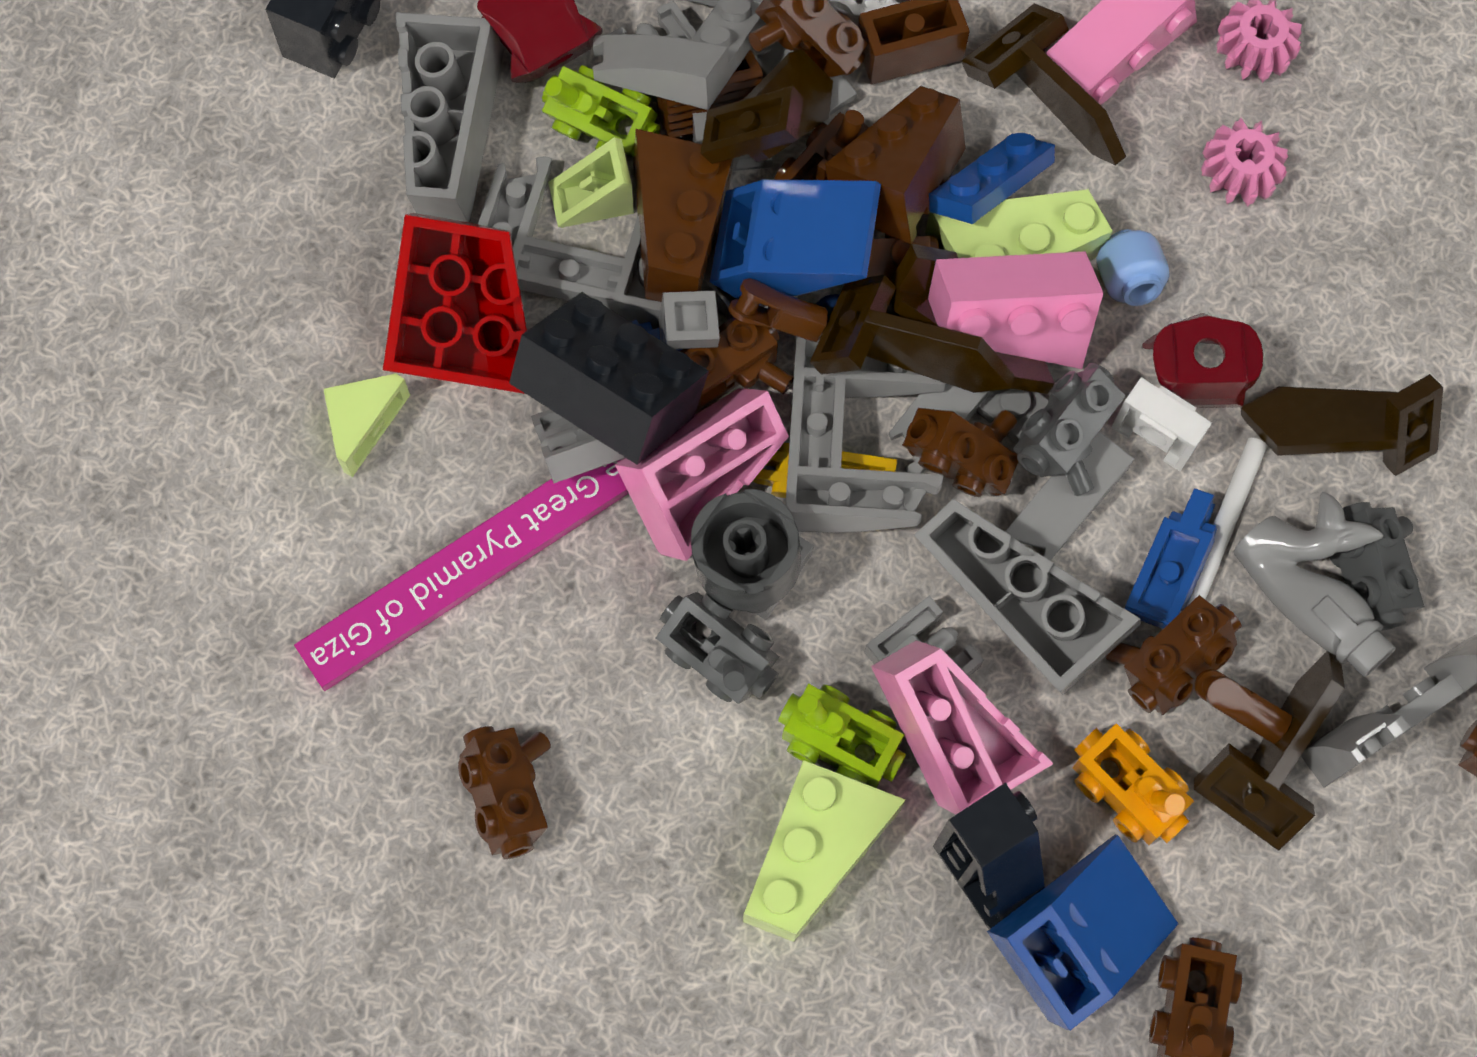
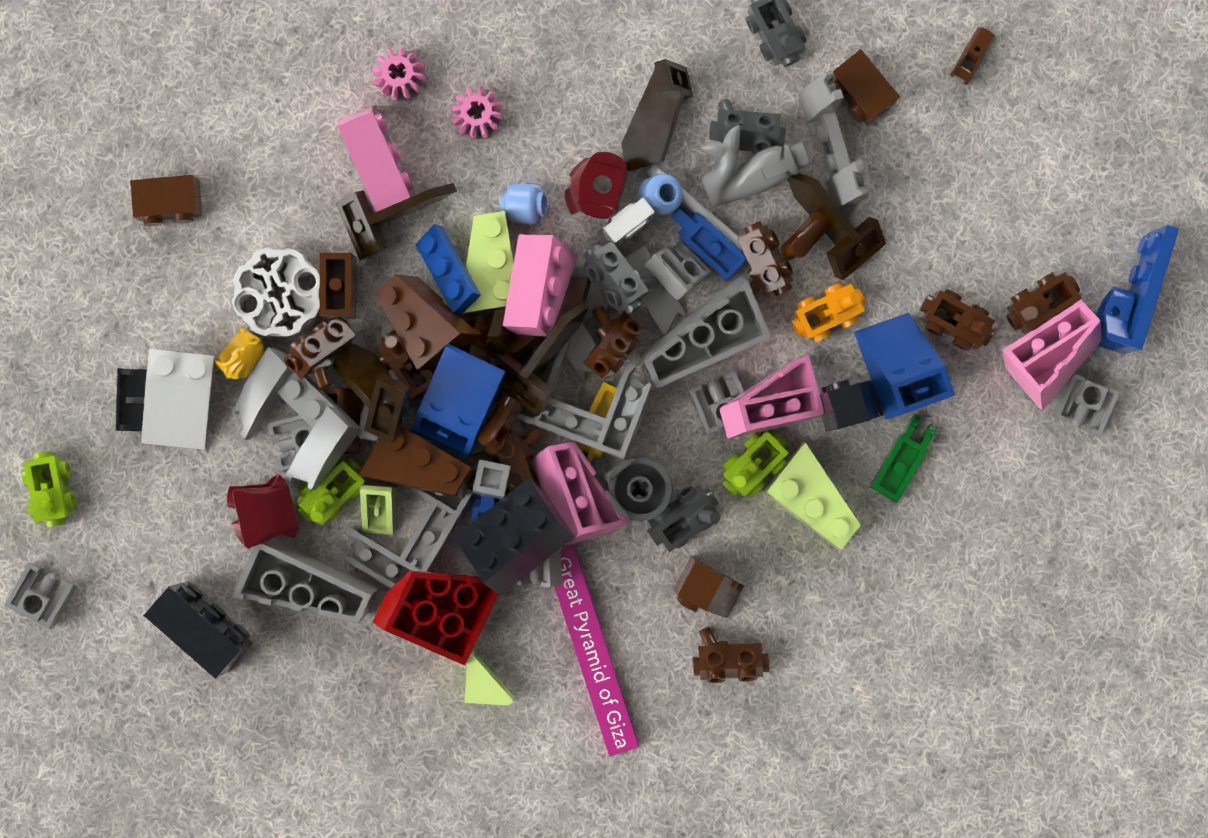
camera: 75 degrees left, 15 degrees up
none -> light blue head [637,174,683,216]
none -> light grey brick [645,236,711,301]
none -> reddish brown wedge [673,557,745,618]
none -> green hinge [869,414,938,503]

